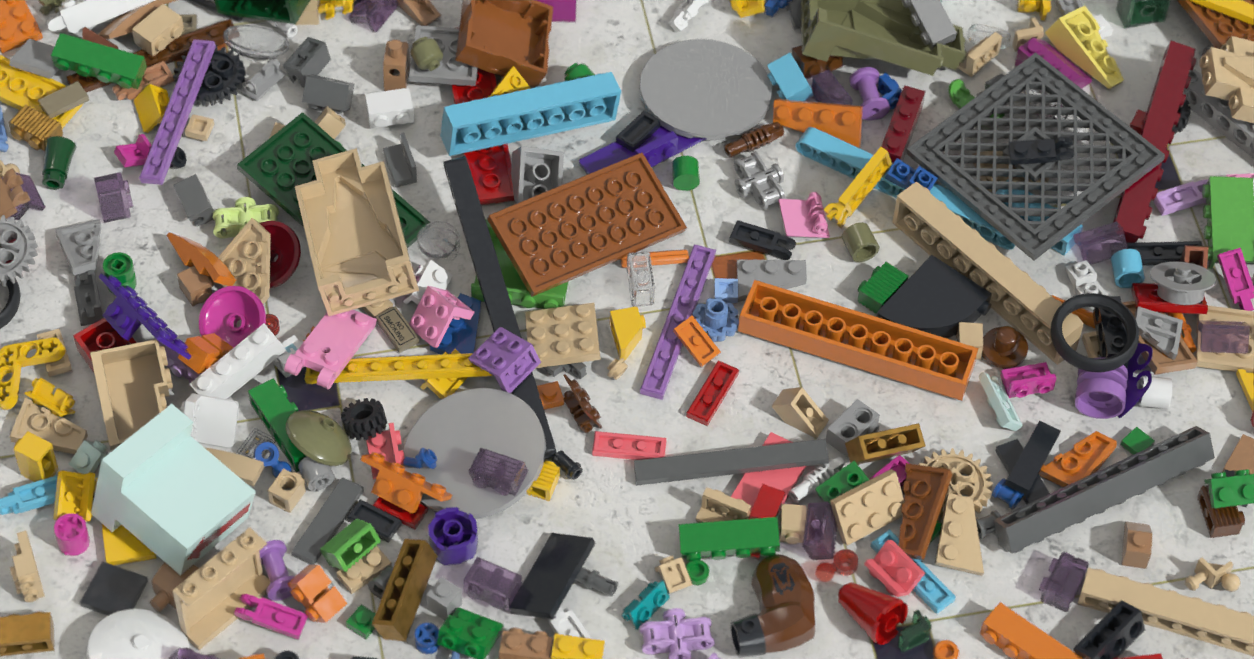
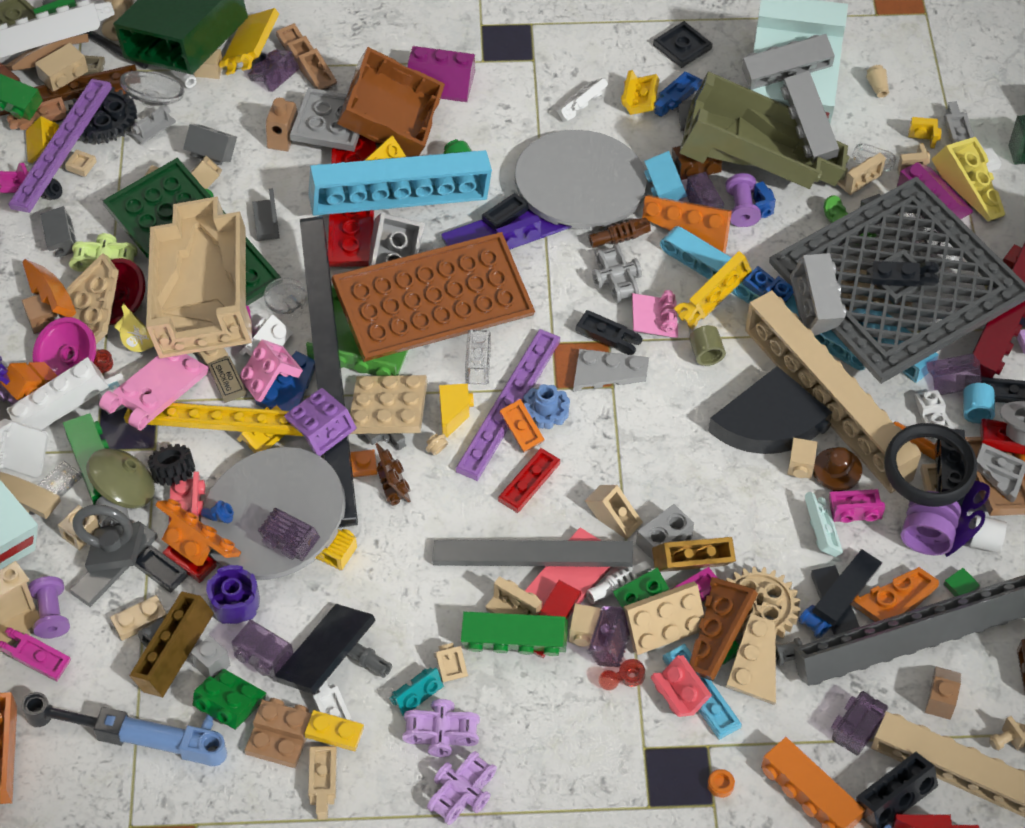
camera: 10 degrees right, 0 degrees up
blue plate [253,442,292,478] -> none
dark grey hinge [283,37,331,88] -> none
orange piece [287,564,348,623] -> none
bright green brick [320,518,381,572] -> none
green plate [346,604,376,639] -> none
white brick [365,88,414,128] -> none
olive head [410,37,443,71] -> none
blue wheel [415,623,440,654] -> none
black pin [552,450,583,480] -> none
coral tile [592,431,667,460] -> none
orange axle [621,249,689,268] -> none
green piece [672,156,700,191] -> none
green tile [685,560,709,585] -> none
light blue plate [714,278,738,303] -> none
reddish brown piece [730,554,815,657] -> none
orange brick [738,280,979,401] -> none
red cone [838,582,908,645] -> none
green brick [857,261,909,314] -> none
dark red brick [881,85,925,164] -> none
clear green bracket [898,610,932,652] -> none
none -> dark grey tile [73,505,145,572]
none -> light yellow hat [114,303,154,352]
none -> light grey slope [790,253,846,336]

